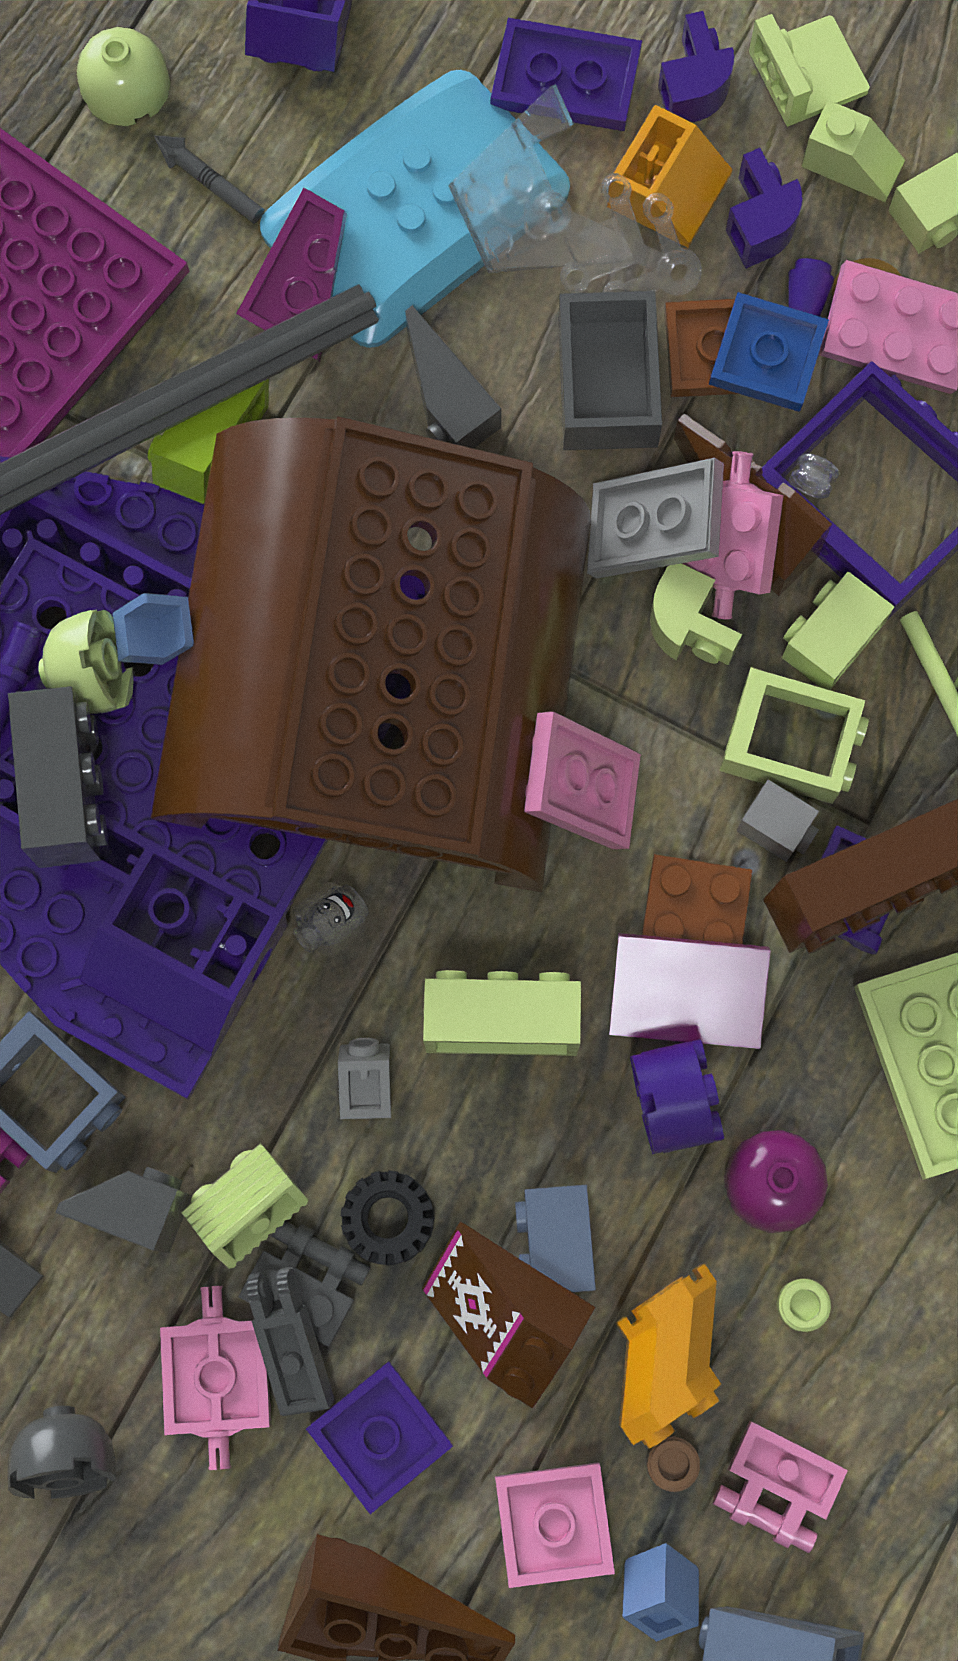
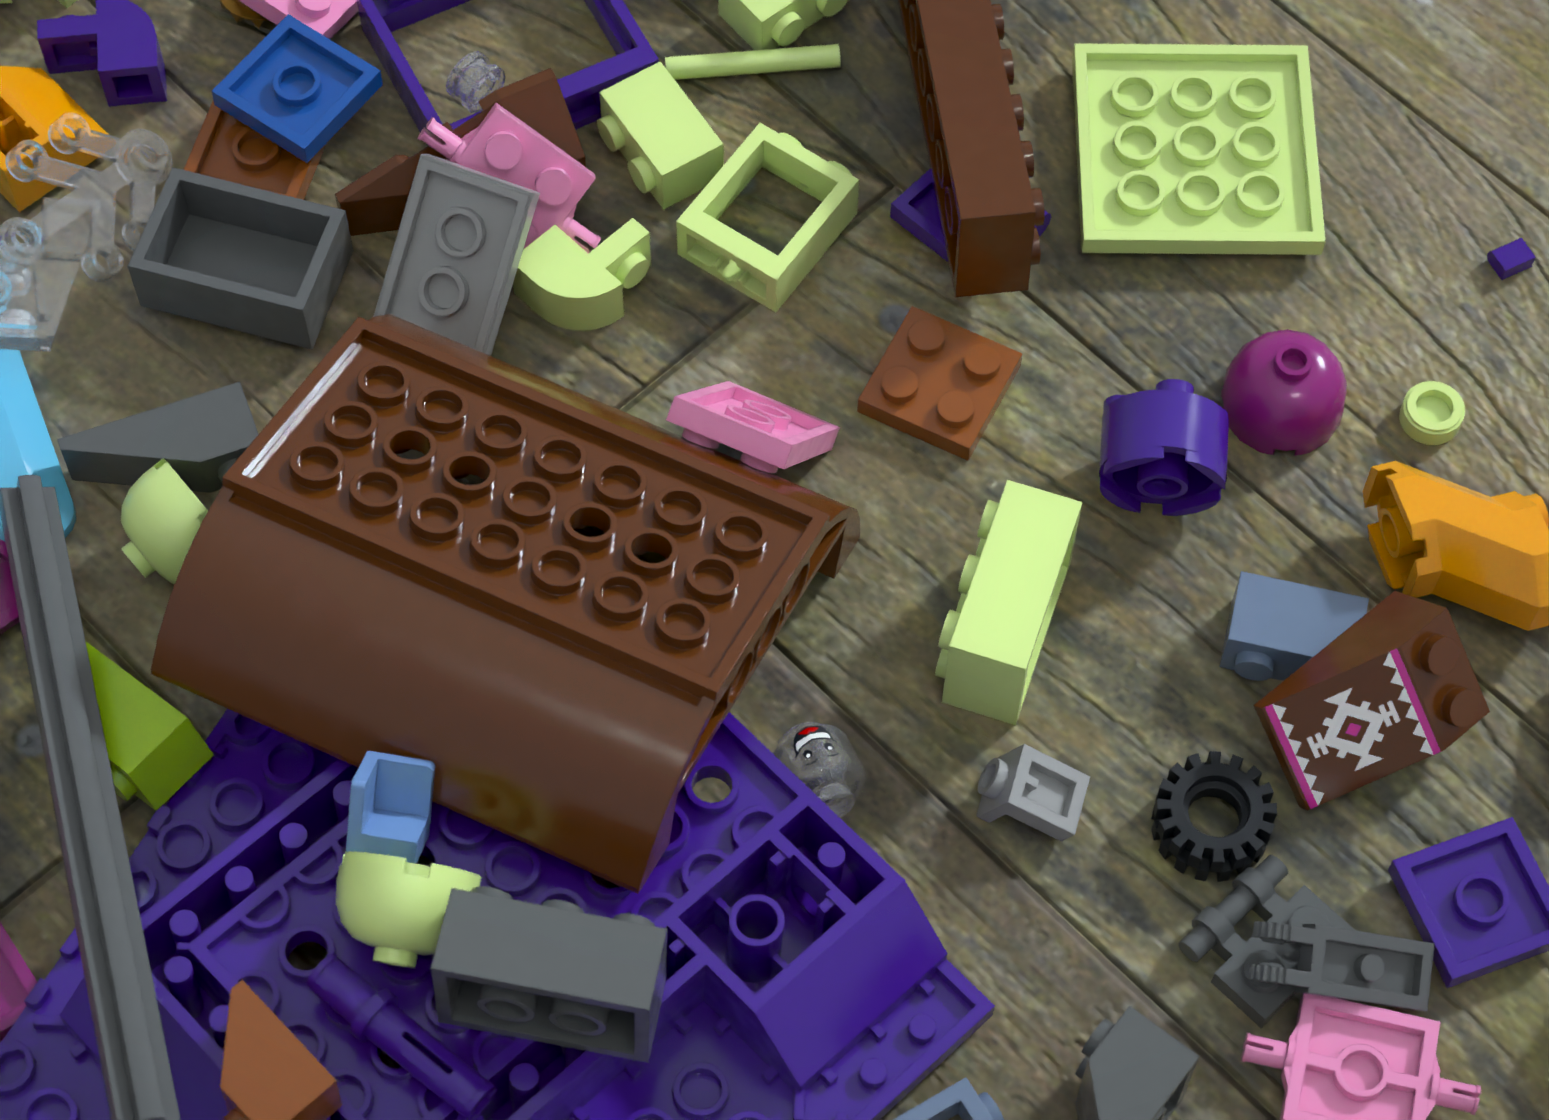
camera: 75 degrees left, 15 degrees down
yellowish green brick [181,1143,308,1269] -> none
tile [609,933,771,1049] -> none
light grey brick [737,780,819,862] -> none
dark purple cone [788,258,835,317] -> none
none -> yellowish green cylinder [121,458,208,584]

